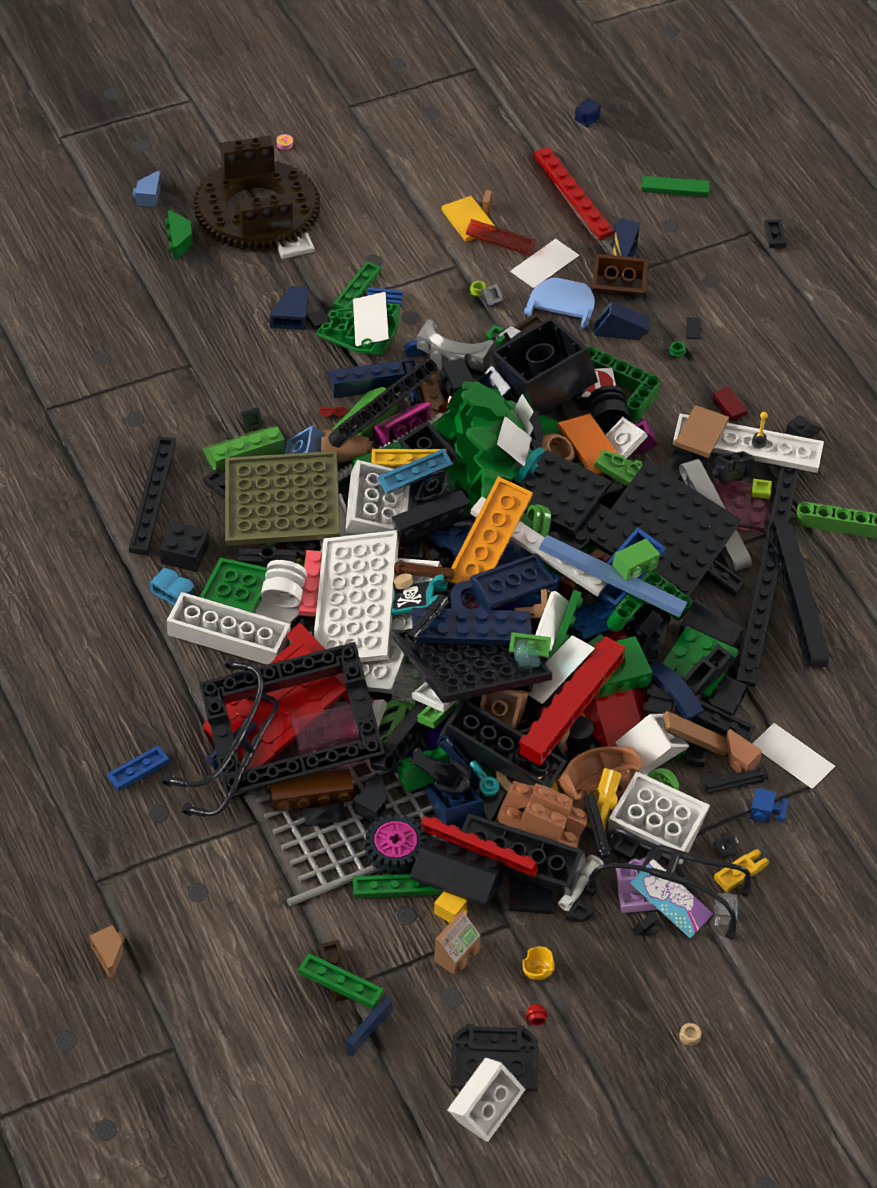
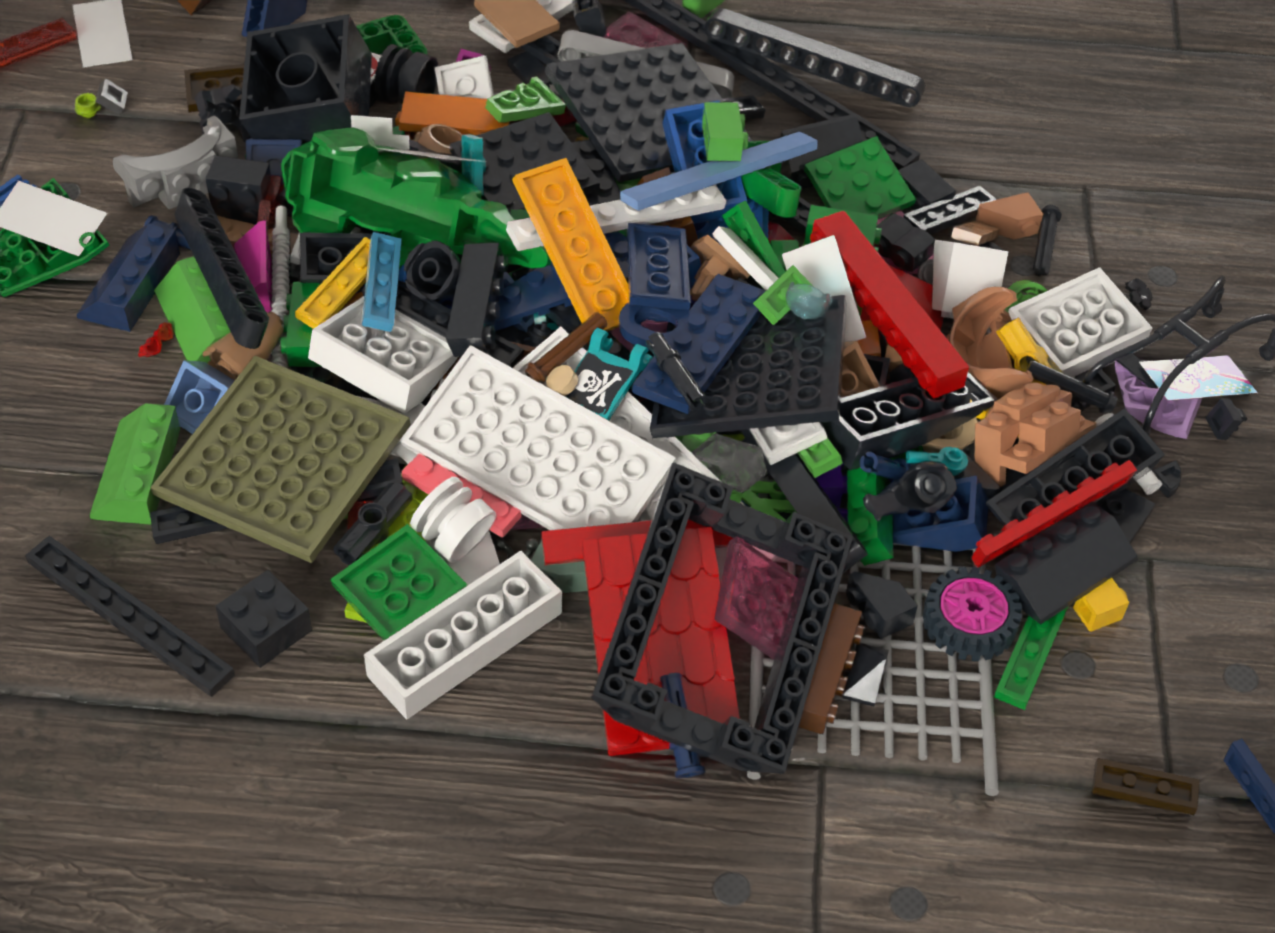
camera: 60 degrees left, 0 degrees up
blue plate [107,746,169,792] -> none
dark azure brick [150,568,195,606] -> none
black bar [161,657,279,817] -> none
black tile [240,407,263,431] -> none
green plate [298,953,384,1009] -> none
blue tile [404,340,423,357] -> none
medium nougat slope [434,911,481,975] -> none
green plate [485,325,506,347] -> none
yellow hair [523,946,555,981] -> none
light blue piece [524,277,595,329] -> none
dark blue slope [650,662,704,720] -> none
black slope [683,644,736,696] -> none
yellow hinge [714,849,769,893] -> none
clear brick [714,893,737,927] -> none
blue brick [749,788,789,823] -> none
lime tile [751,479,772,499] -> none
white sticker [752,723,835,789] -> none

